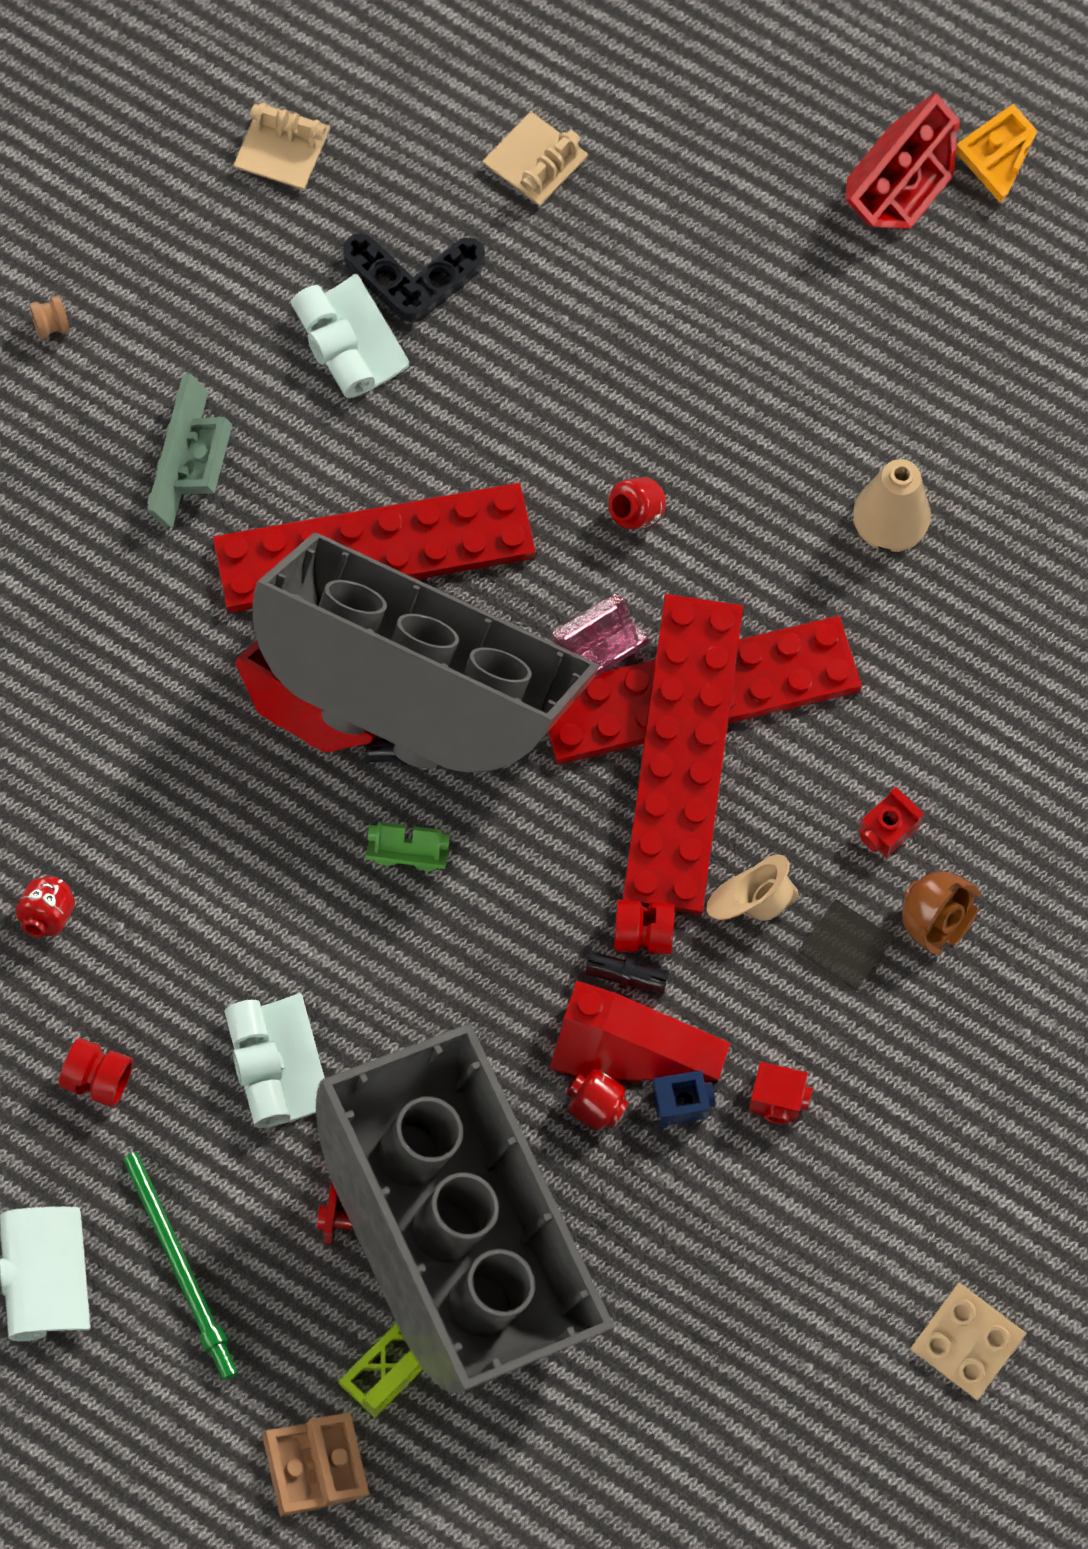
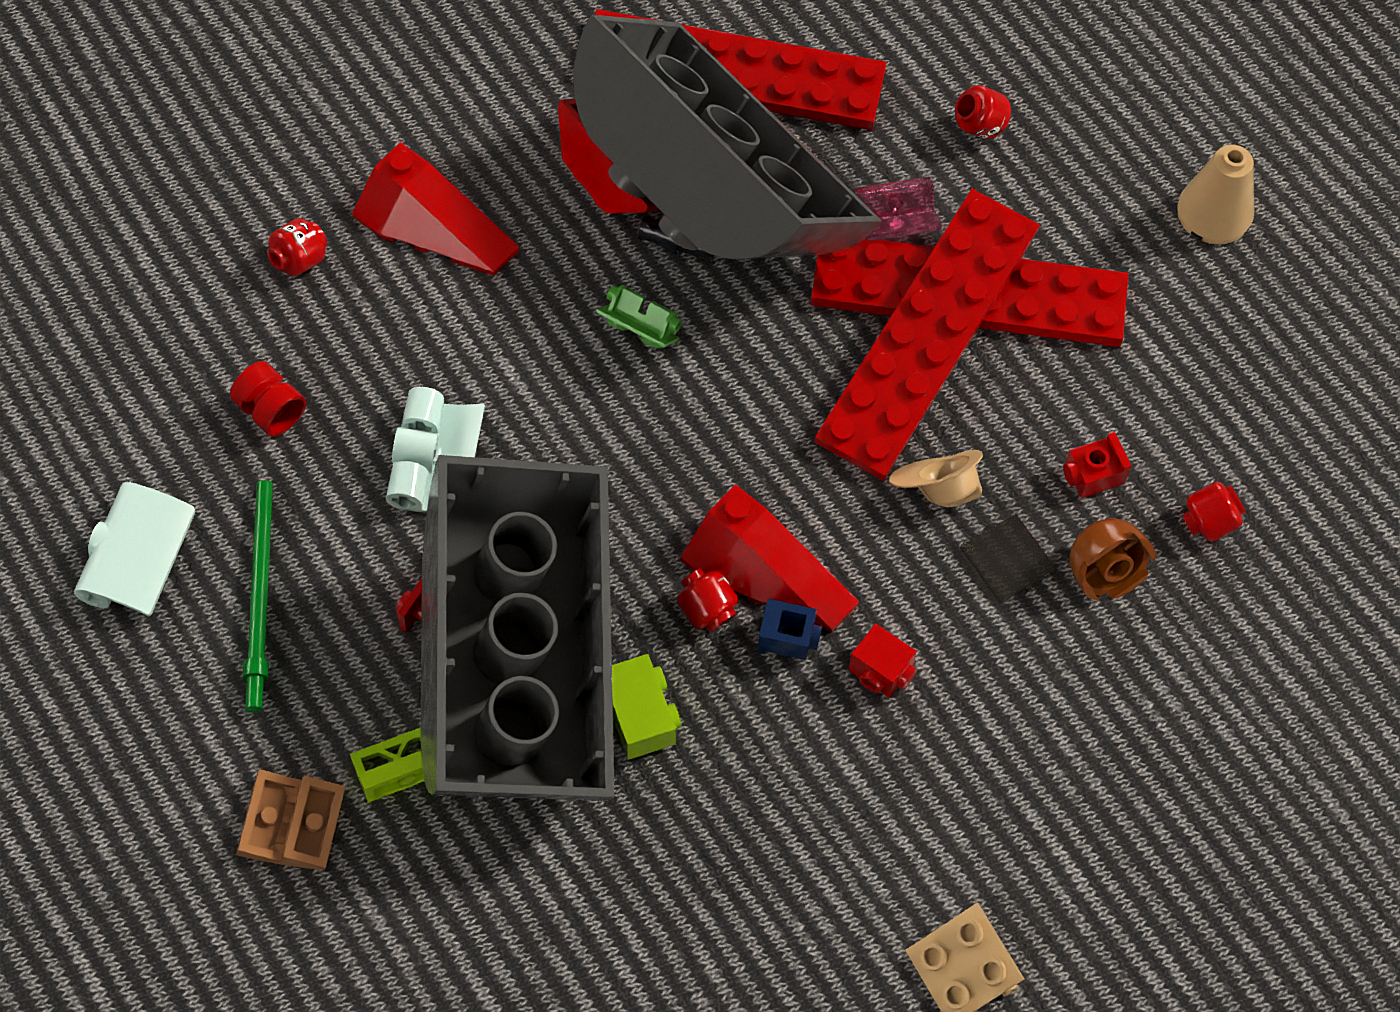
camera: 25 degrees right, 5 degrees down
black pin [584,950,669,996] -> none
red wheel [614,899,675,955] -> none
none -> red wedge [352,142,519,276]
none -> lime brick [612,654,681,760]
none -> red head [1182,481,1247,542]

